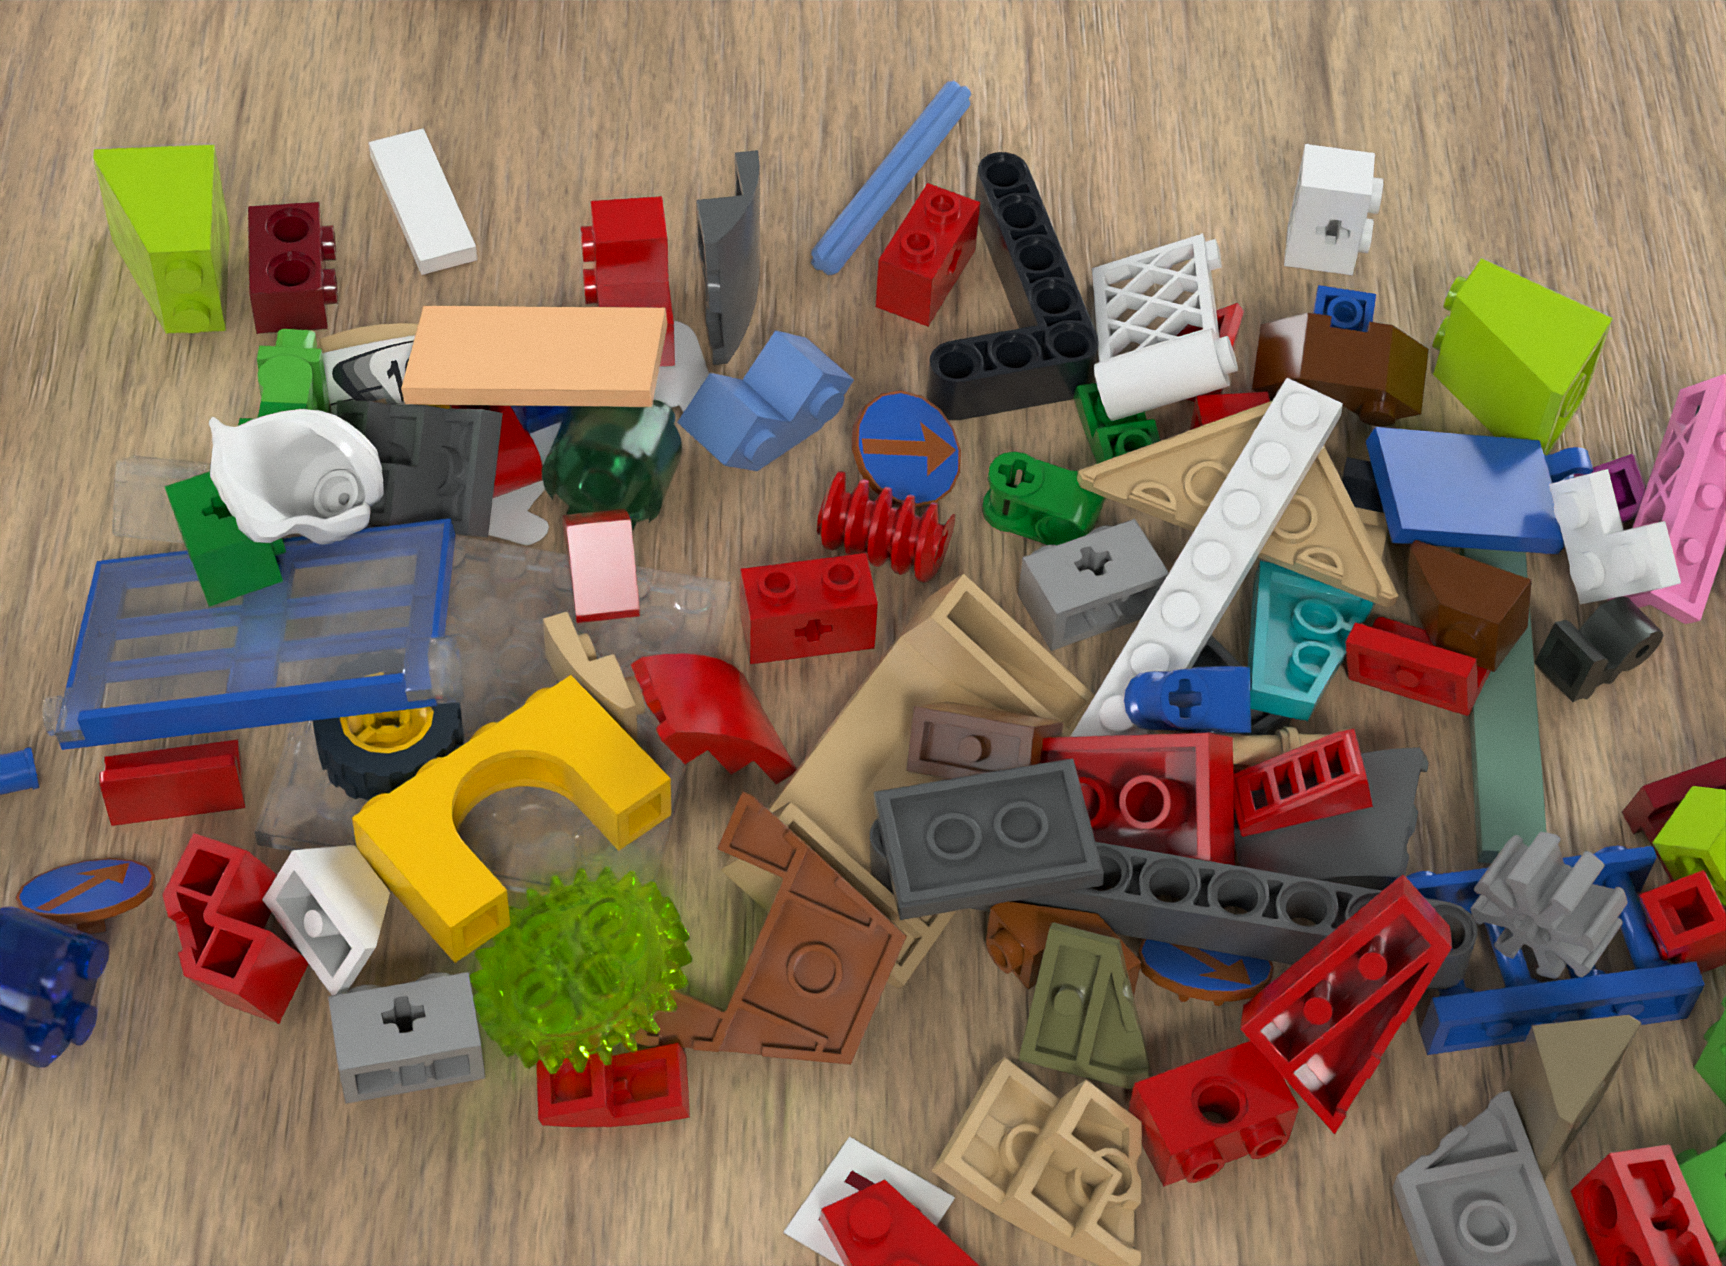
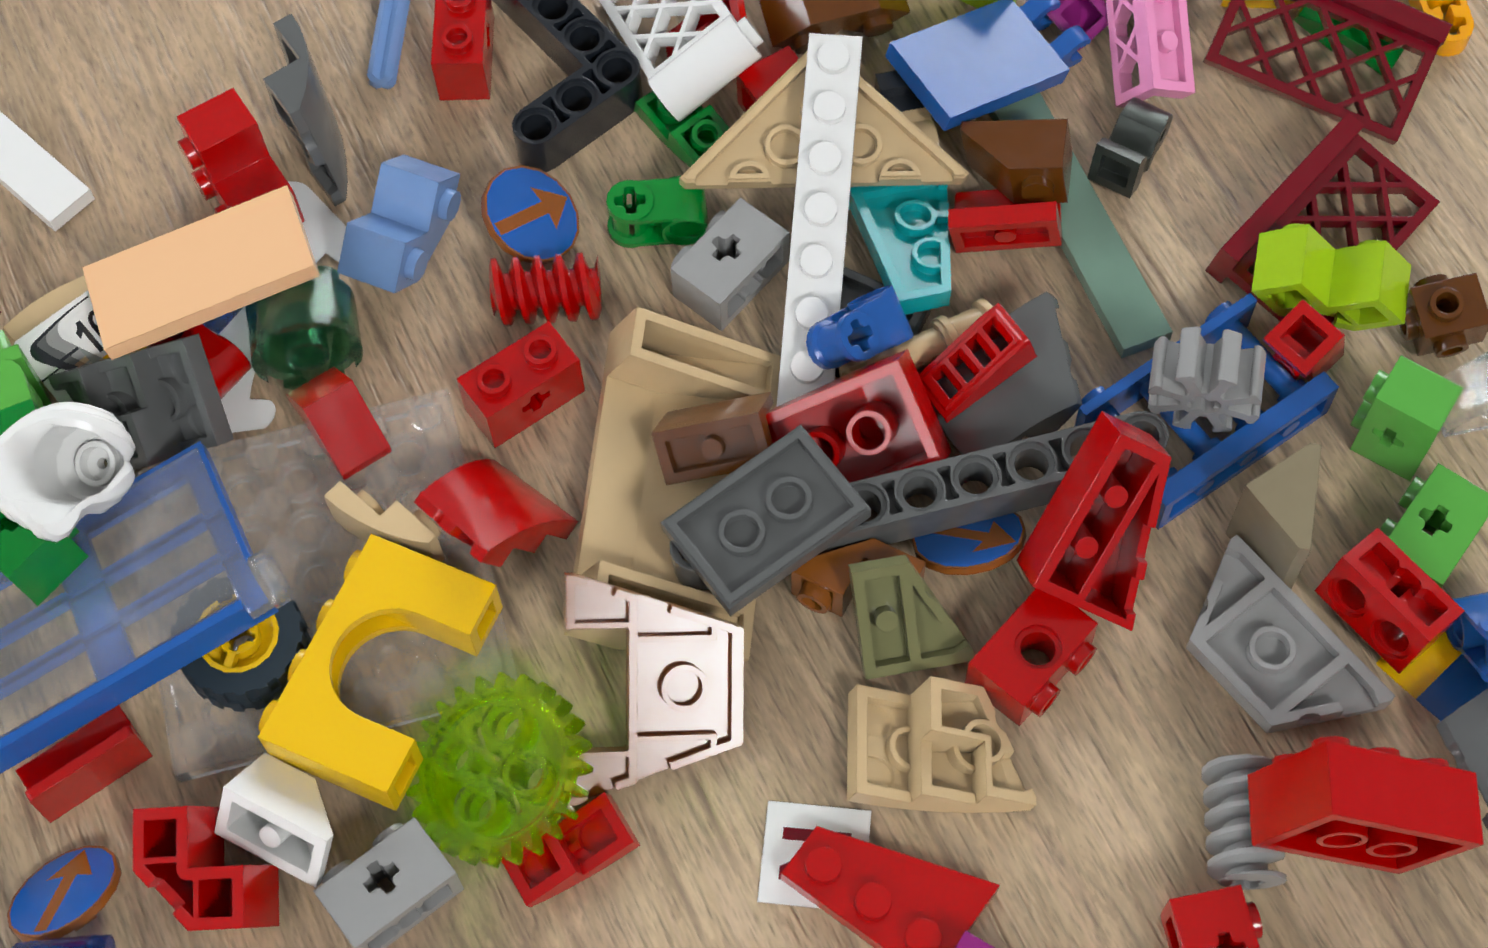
camera: 20 degrees left, 10 degrees up
white plate [1549,469,1681,604] -> none

